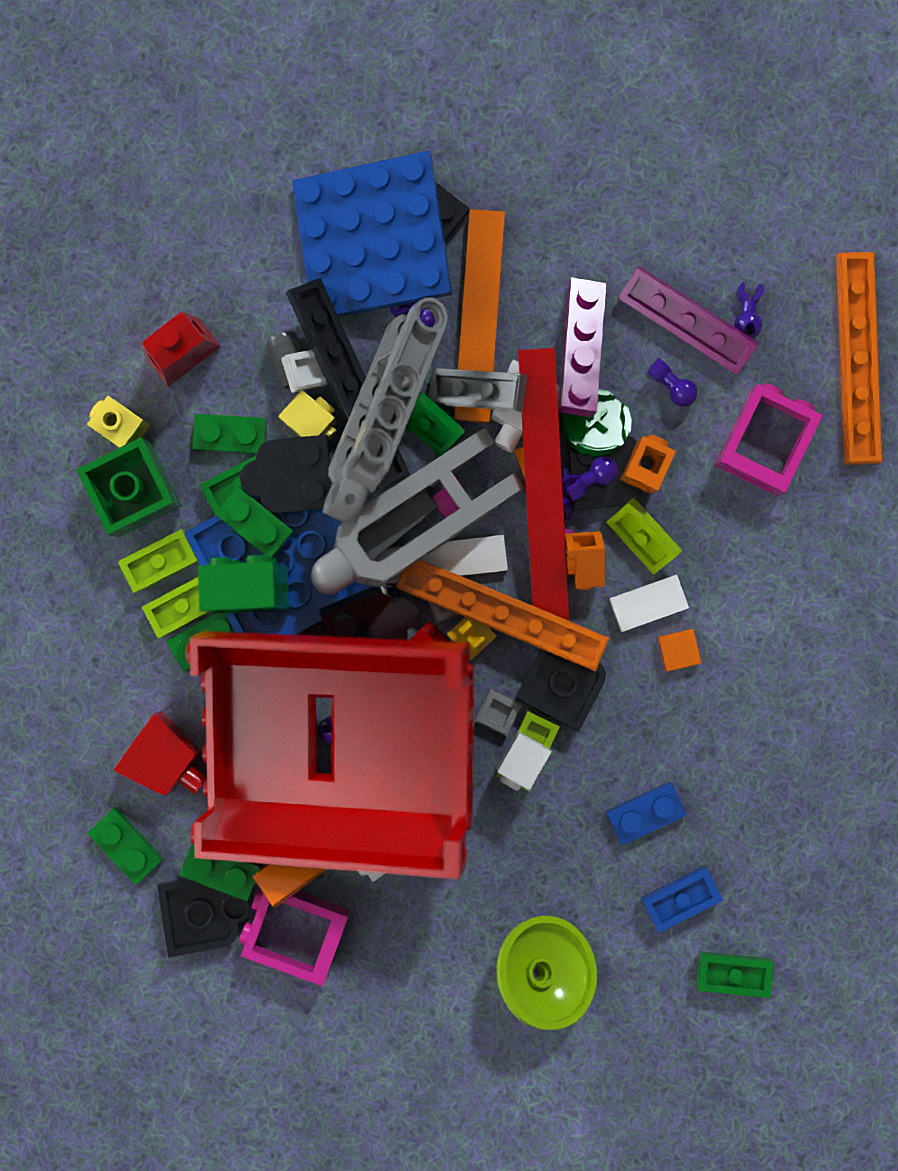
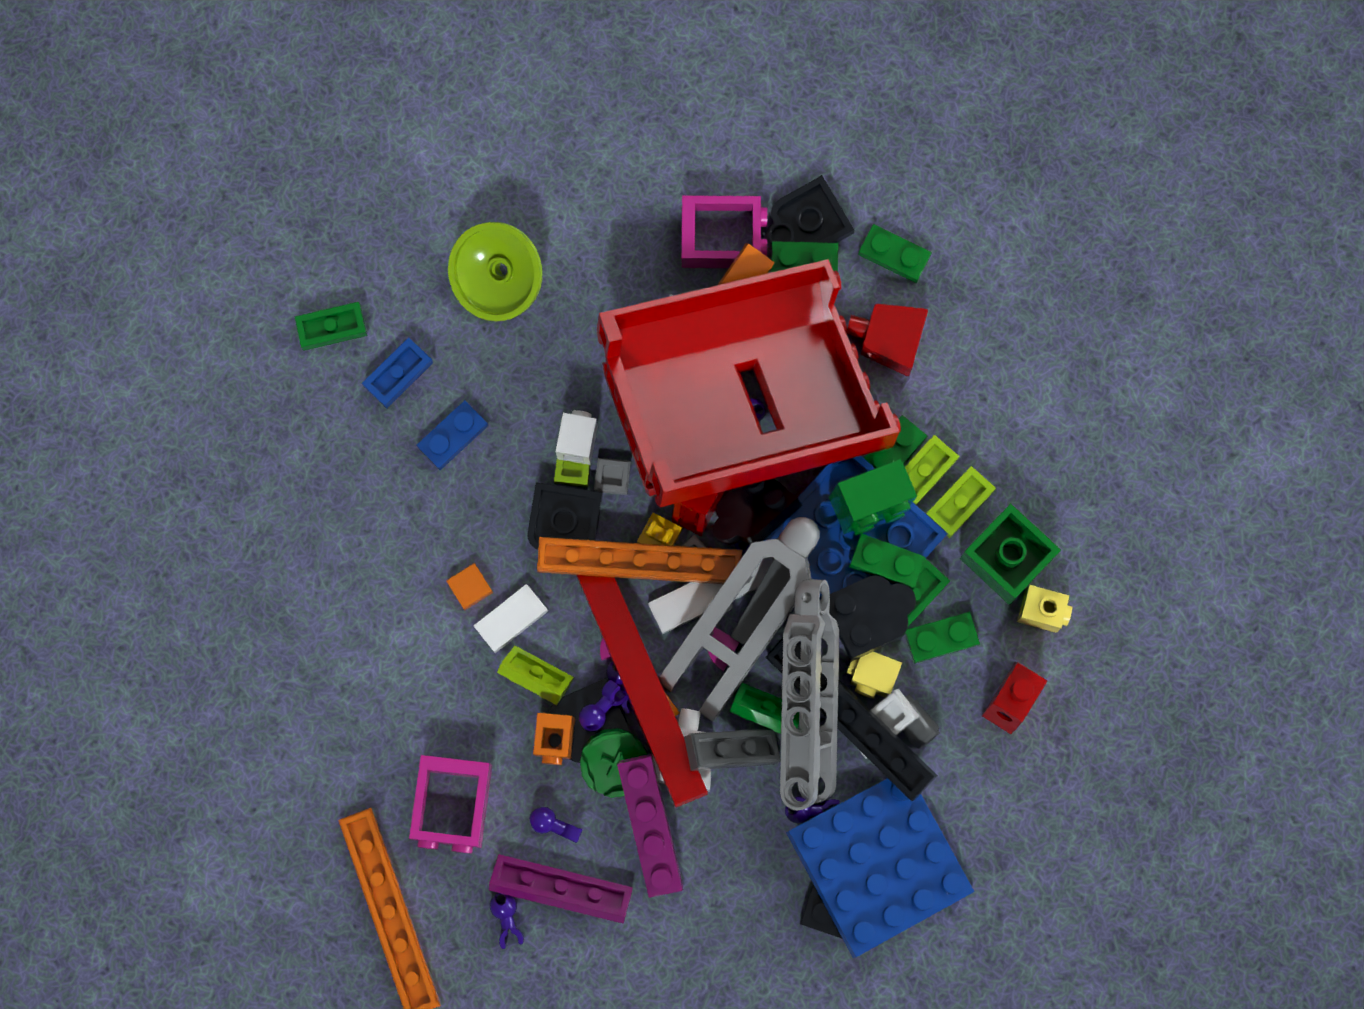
camera: 165 degrees right, 10 degrees down
orange tile [454,209,505,424] -> none
orange brick [565,531,605,590] -> none

